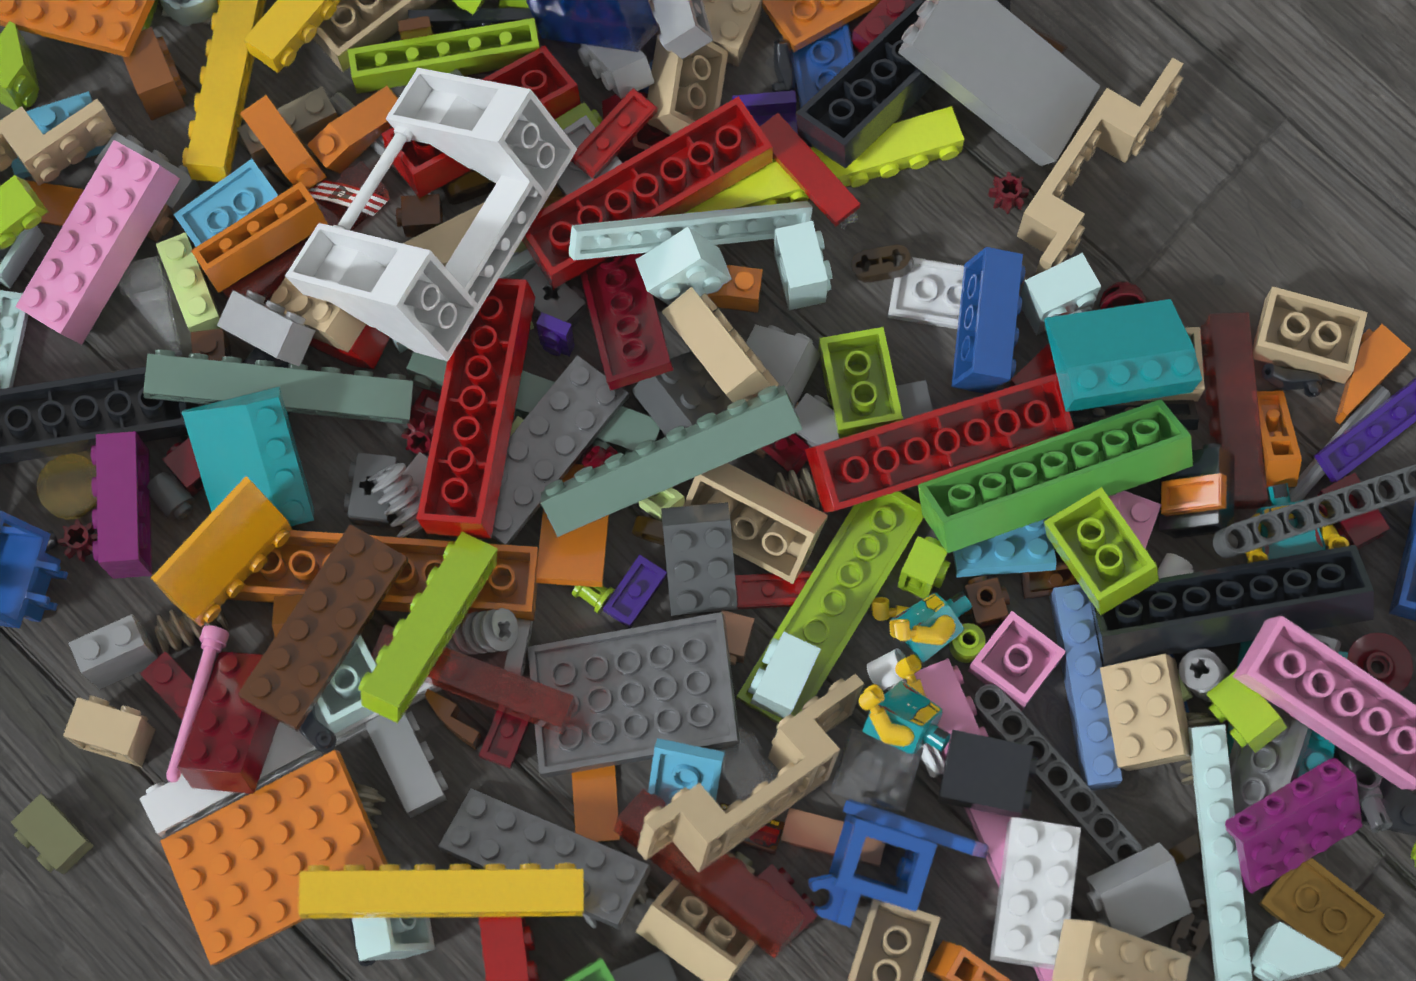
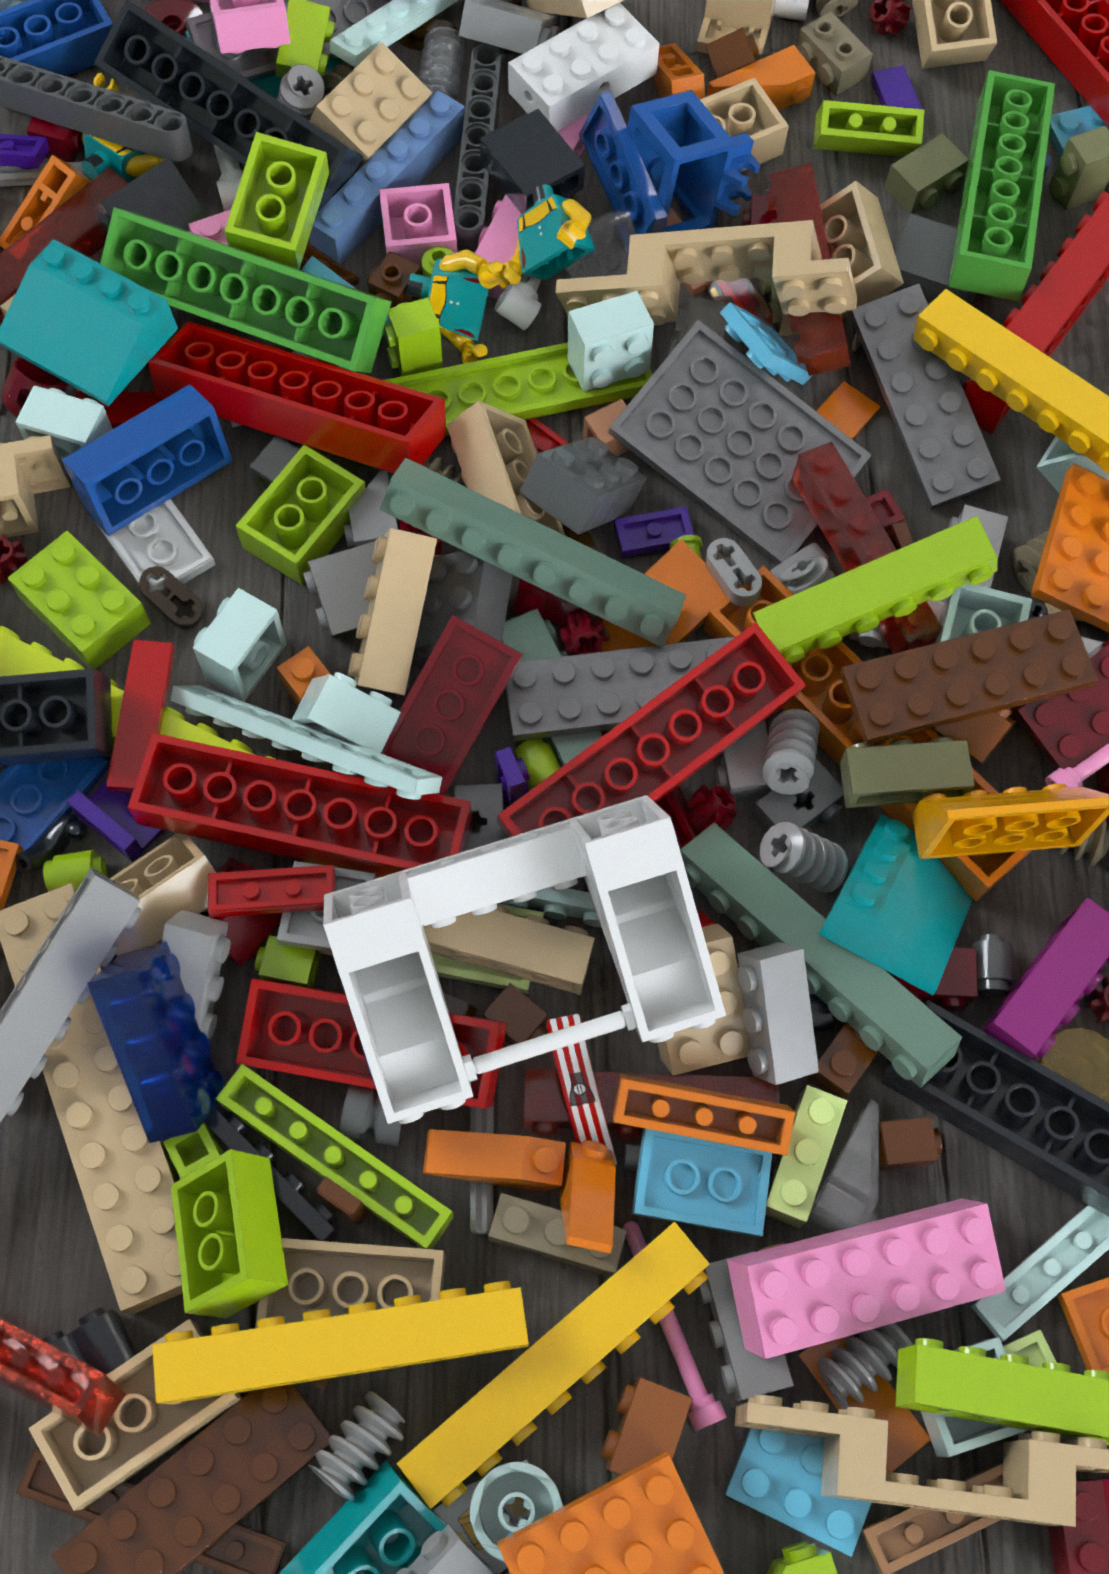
camera: 140 degrees left, 5 degrees down
orange tile [1161,473,1227,516] -> none
none -> lime brick [8,531,151,669]
none -> lime brick [43,849,108,891]
none -> clear piece [419,26,465,101]
none -> lime brick [515,738,561,791]
none -> bright pink piece [623,1221,727,1432]
none -> light grey beam [706,538,762,606]
none -> light grey piece [760,822,848,893]
none -> light grey piece [818,1323,914,1410]
none -> olive brick [839,737,975,808]
none -> reddish brown brick [873,1117,942,1171]

